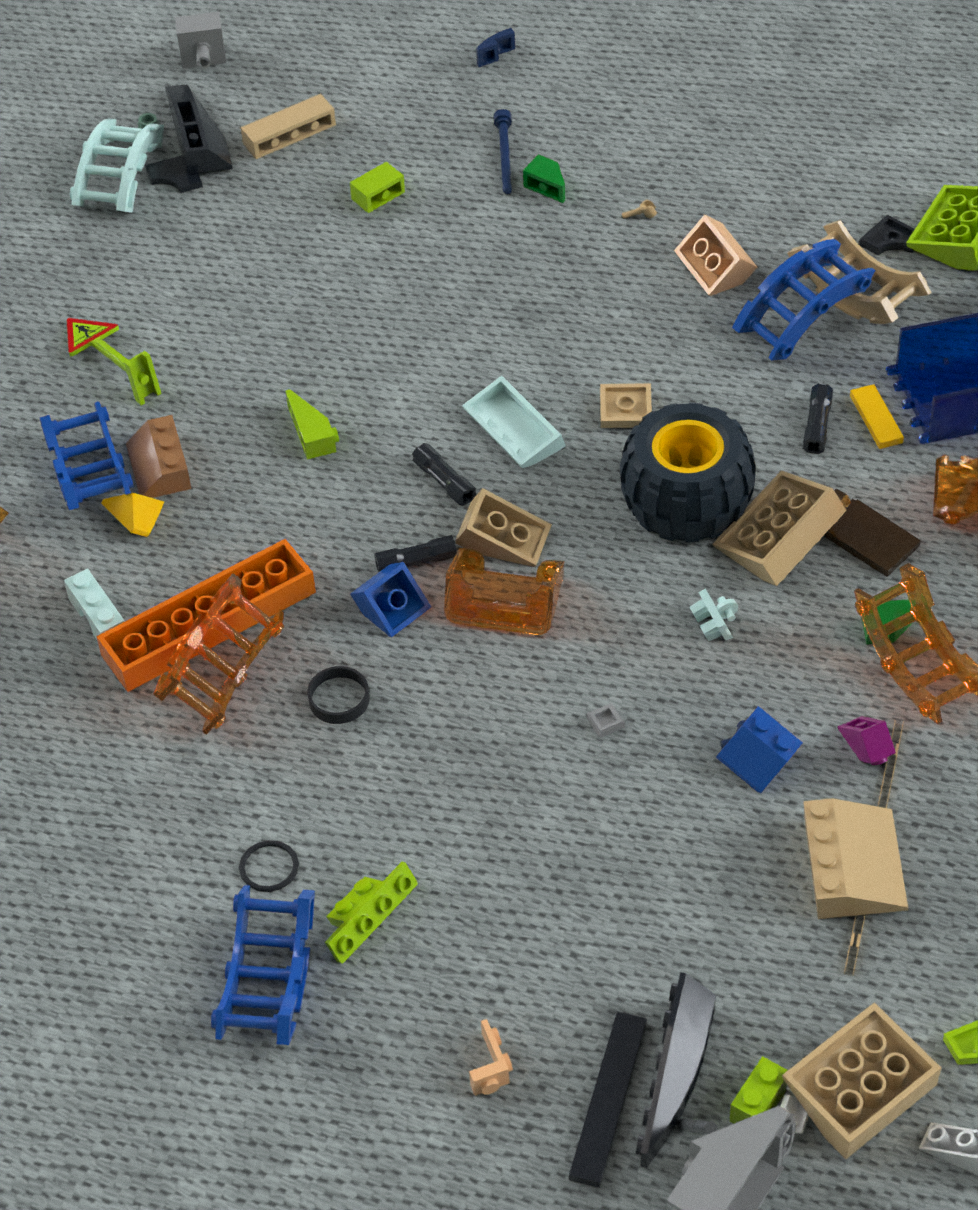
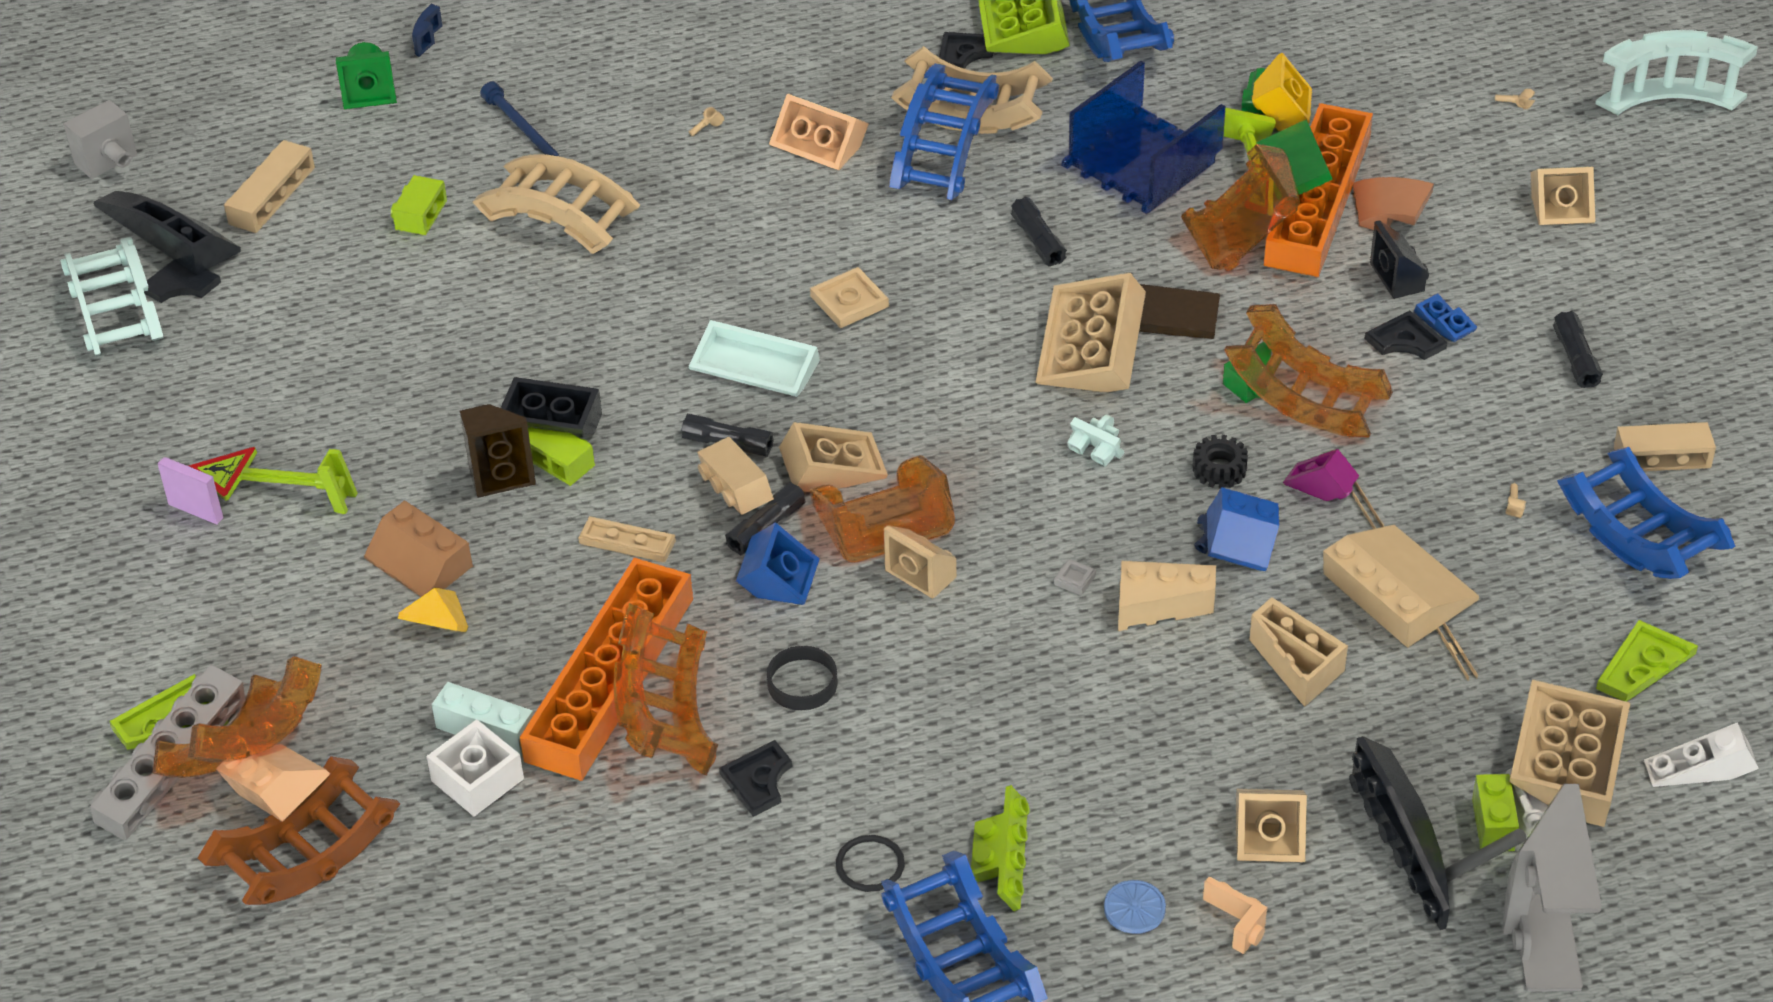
camera: 35 degrees left, 5 degrees down
blue fence [40,401,134,510] -> none
sand green plate [138,113,160,129] -> none
green slope [523,154,565,203] -> none
black tile [569,1011,647,1188] -> none
black wheel [620,402,756,543] -> none
yellow tile [850,384,904,449] -> none
none -> lavender tile [158,457,223,525]
none -> green plant [336,42,397,109]
none -> white slope [426,719,524,816]
none -> dark brown slope [459,404,536,498]
none -> tan fence [473,154,640,254]
none -> black slope [501,377,602,434]
none -> tan tile [578,516,676,562]
none -> tan brick [697,437,774,515]
none -> black tile [719,740,792,817]
none -> tan slope [884,526,957,599]
none -> medium blue wheel [1104,880,1166,934]
none -> tan wedge [1118,561,1216,631]
none -> black tyre [1192,435,1248,489]
none -> tan slope [1236,789,1307,862]
none -> tan wedge [1249,597,1348,707]

